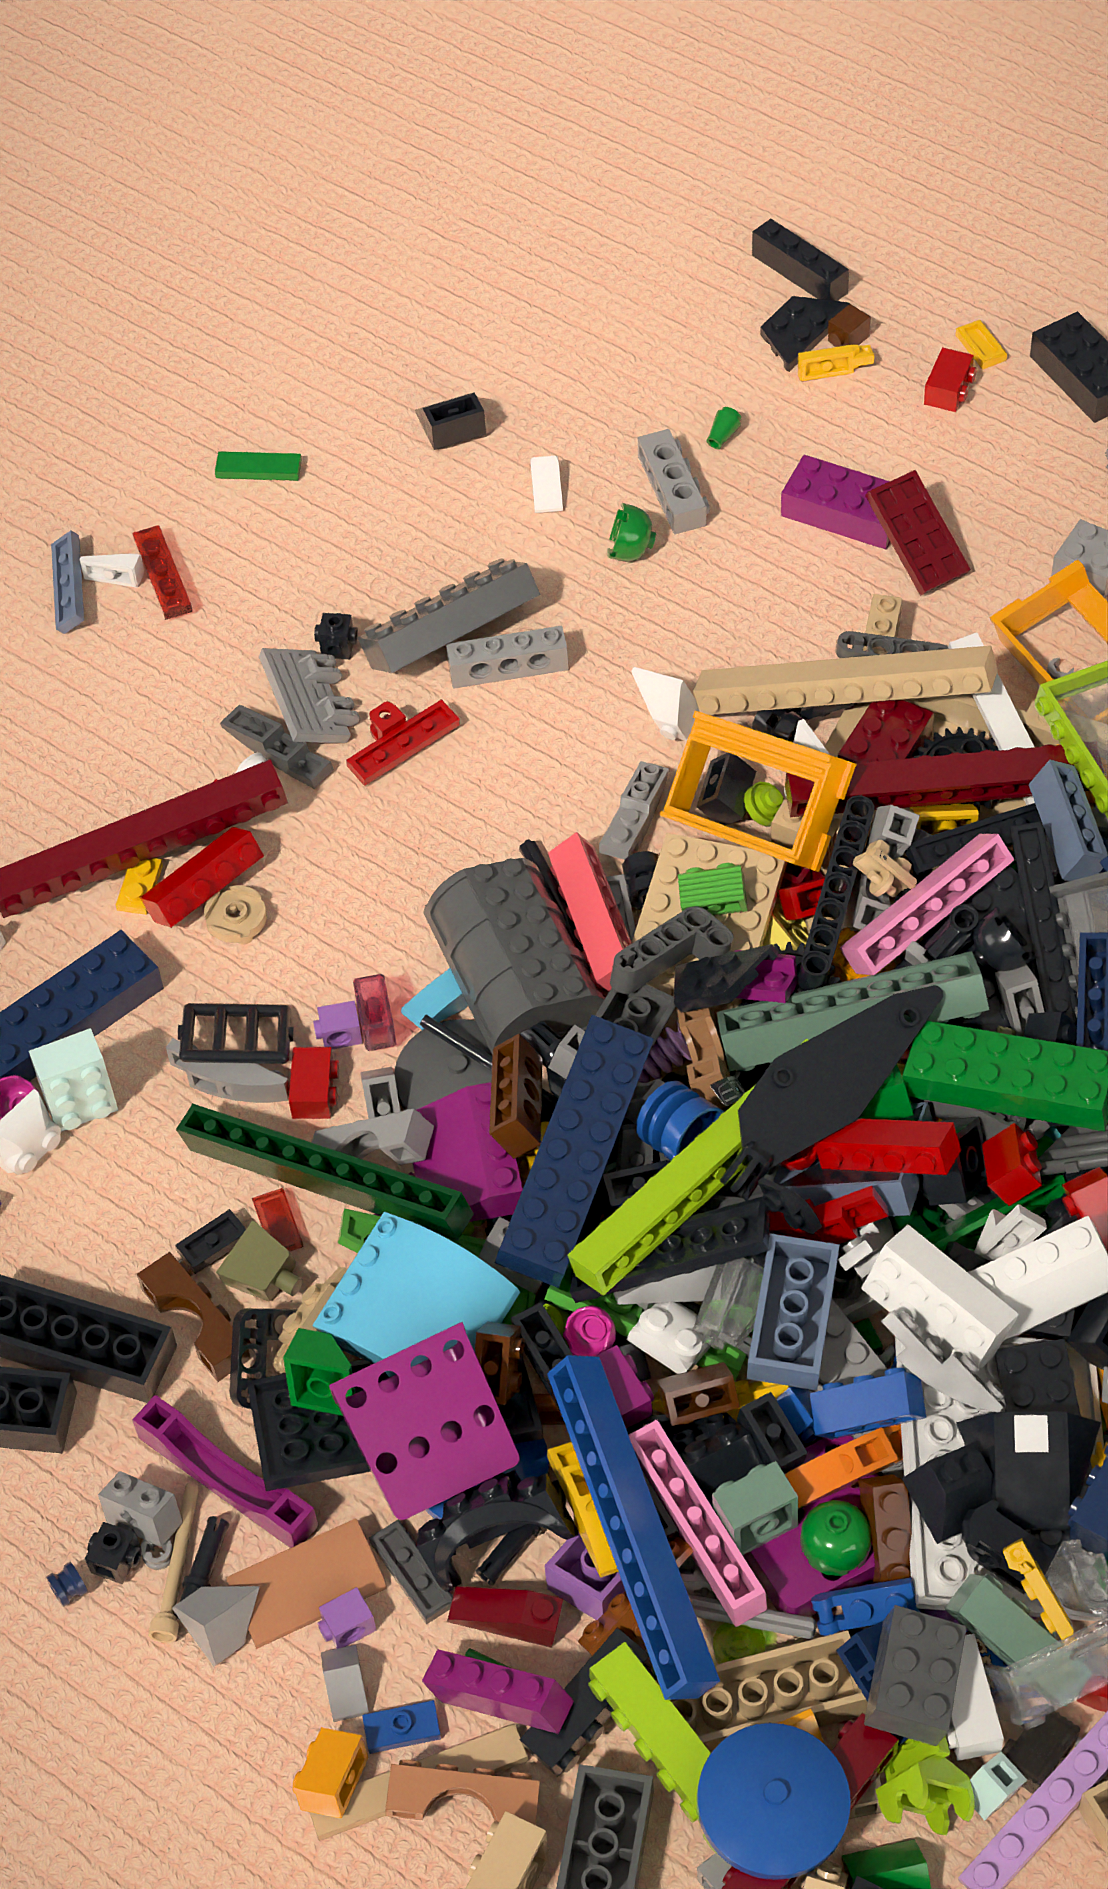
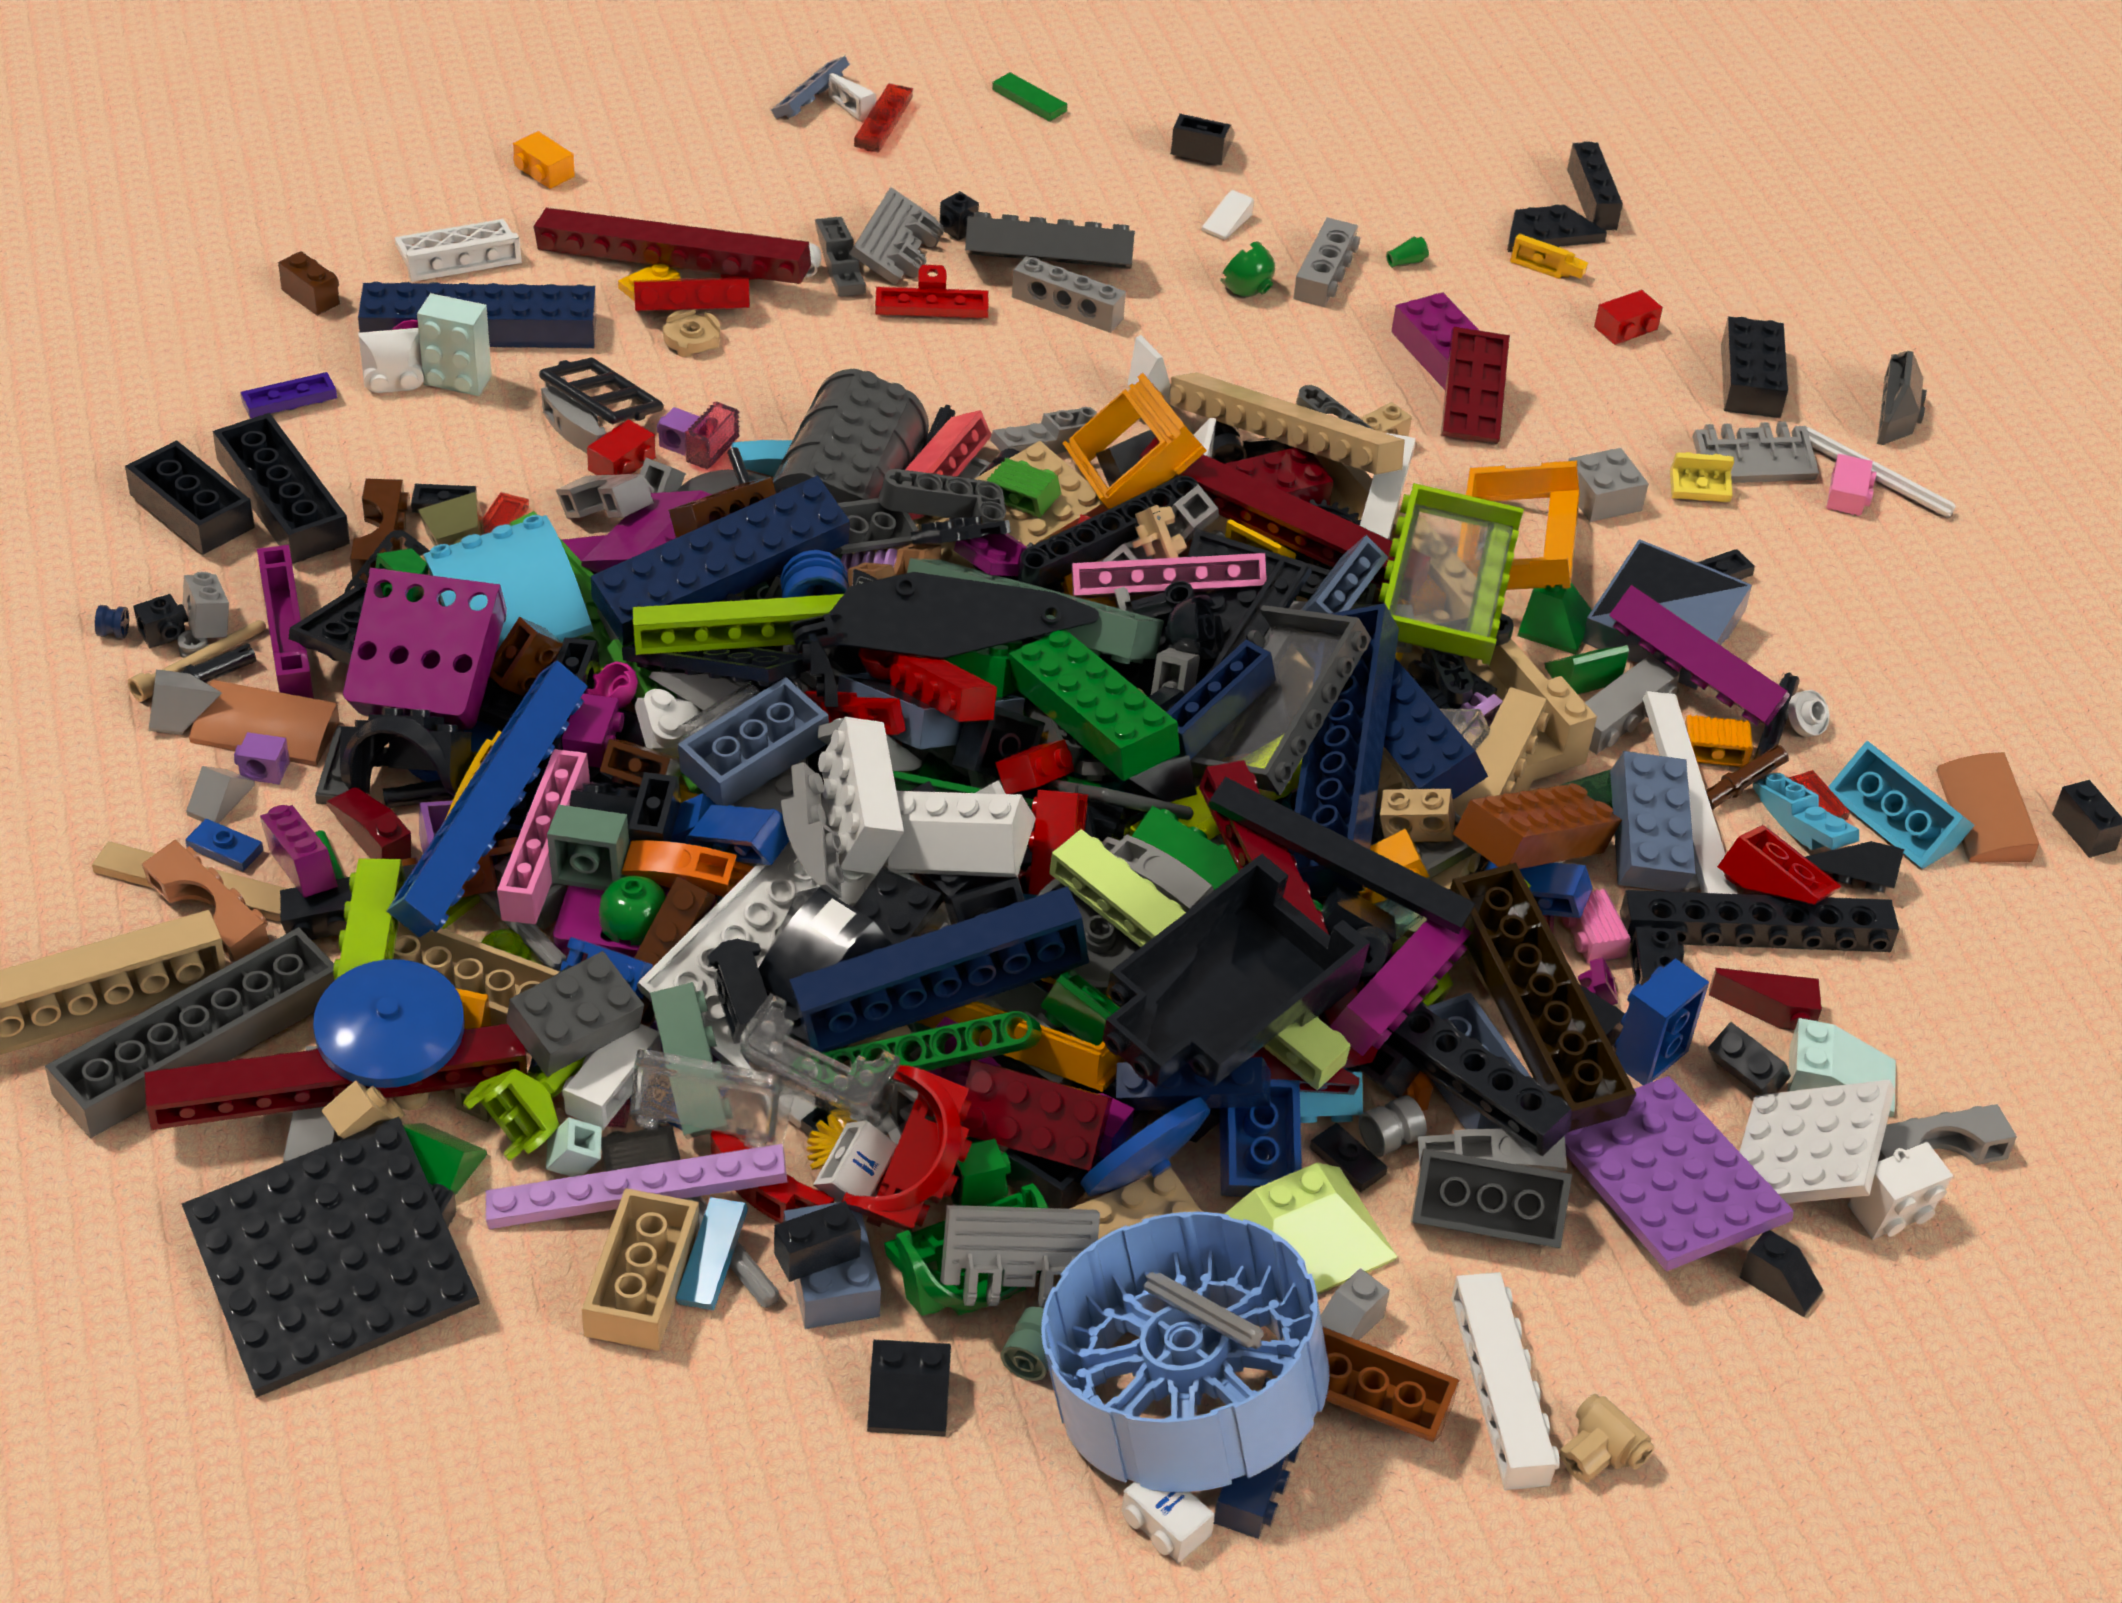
camera: 30 degrees right, 10 degrees down
dark green brick [176,1103,474,1241] -> none
light orange brick [293,1727,369,1819] -> none
reddish brown brick [828,304,871,347] -> none
black slope [902,1442,993,1544] -> none
yellow tile [956,319,1007,370] -> none
yellow hinge [1003,1538,1074,1640] -> none

